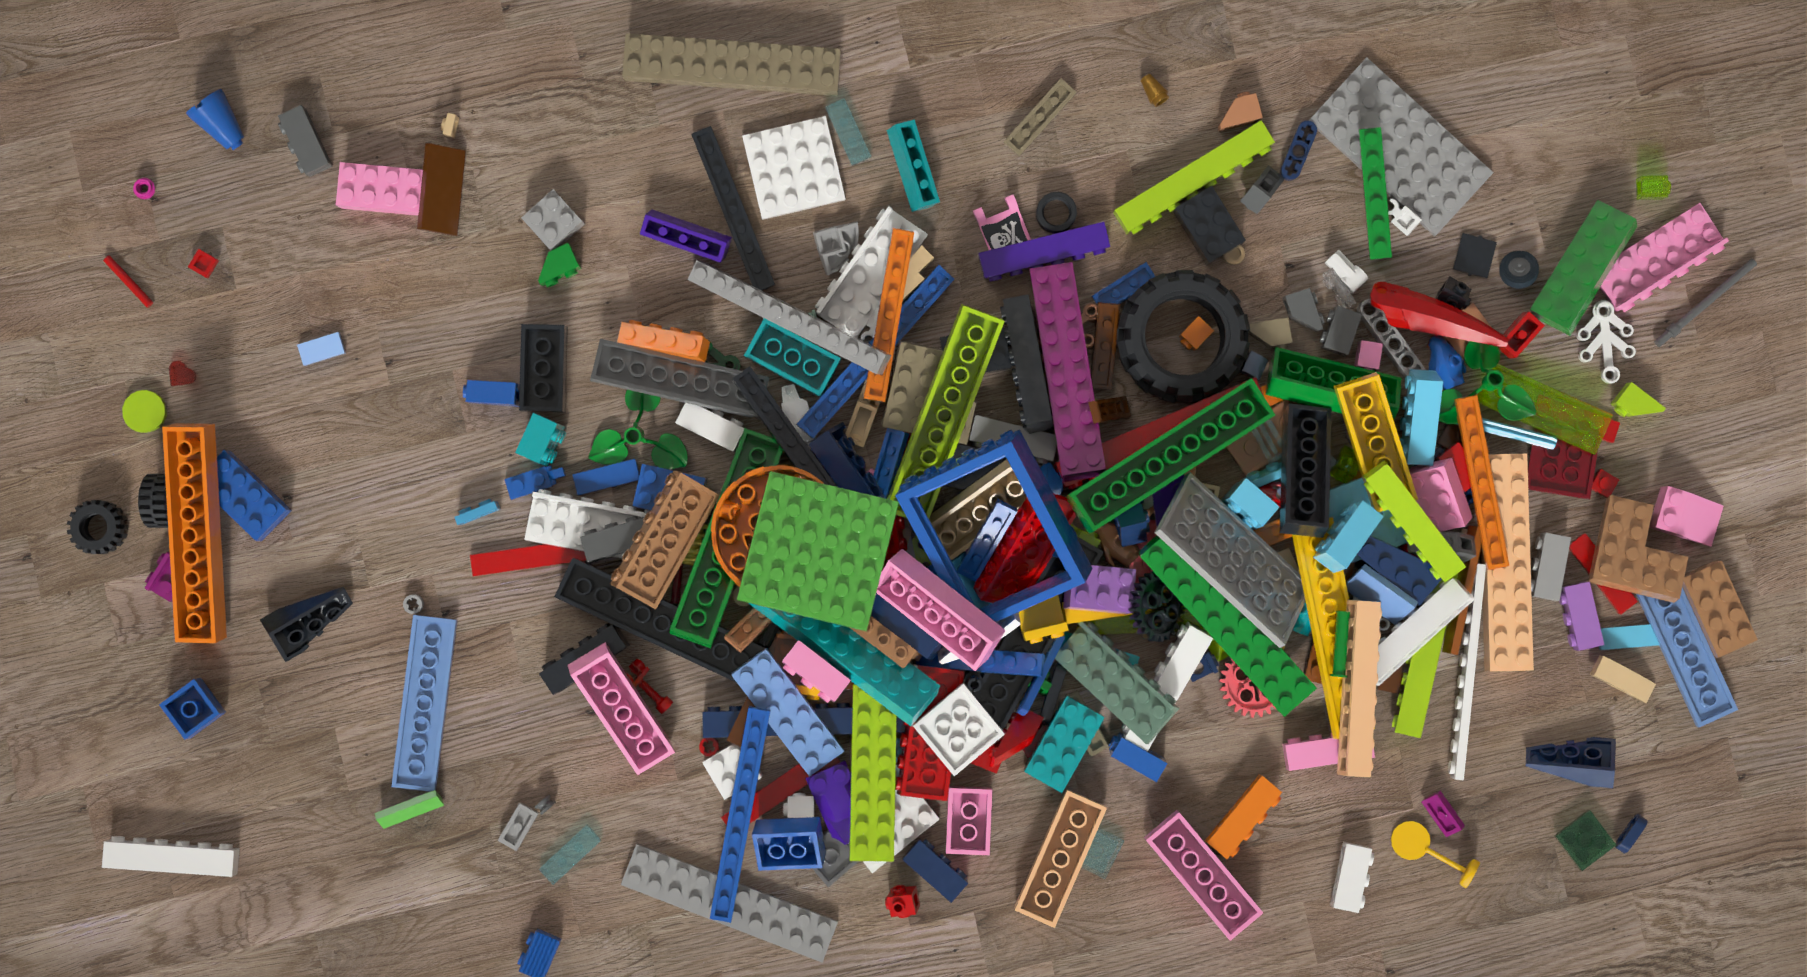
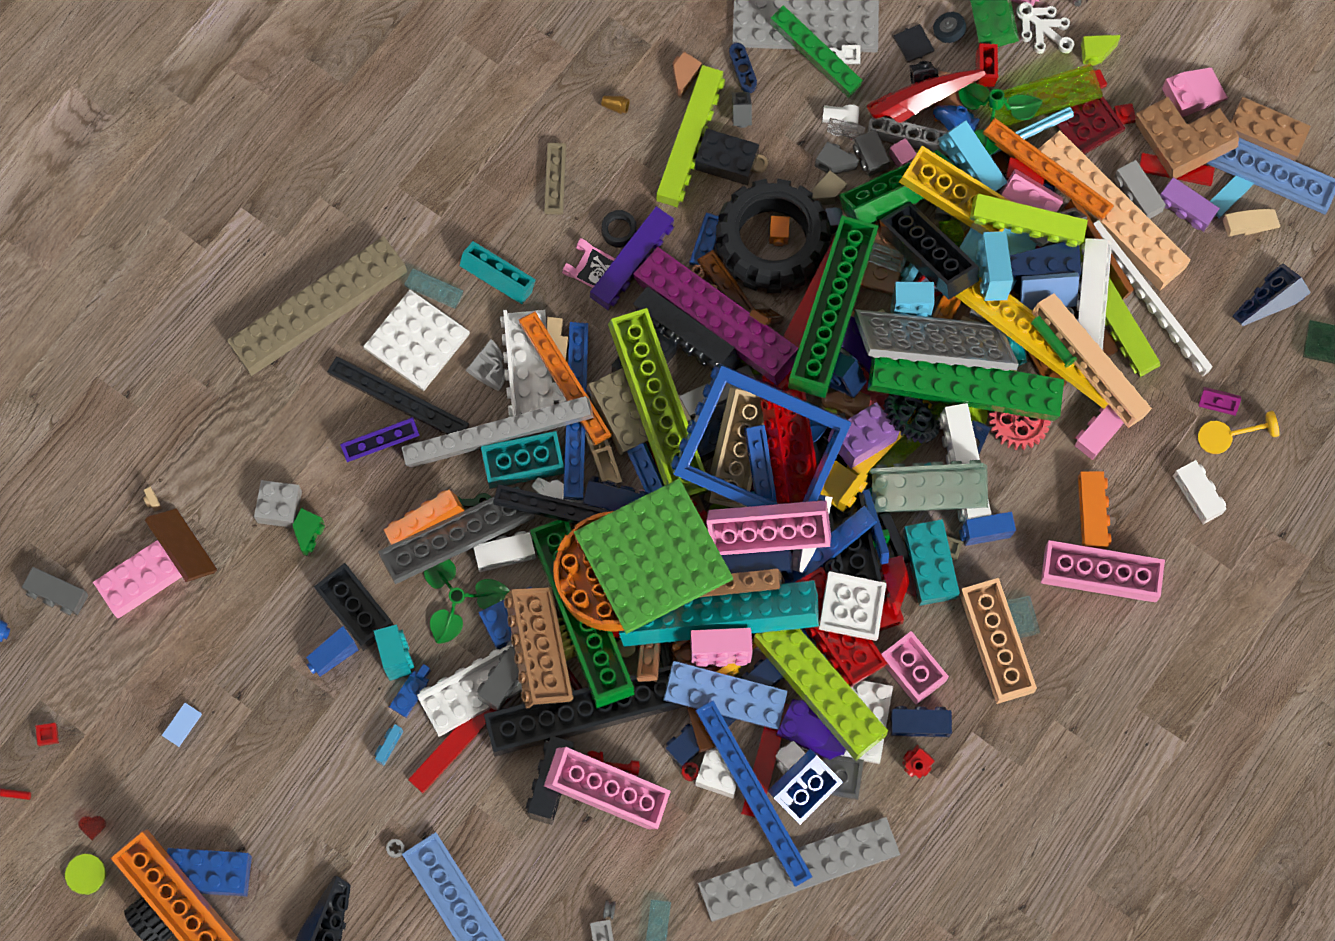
camera: 40 degrees left, 15 degrees down
blue tile [573,459,640,496] -> none

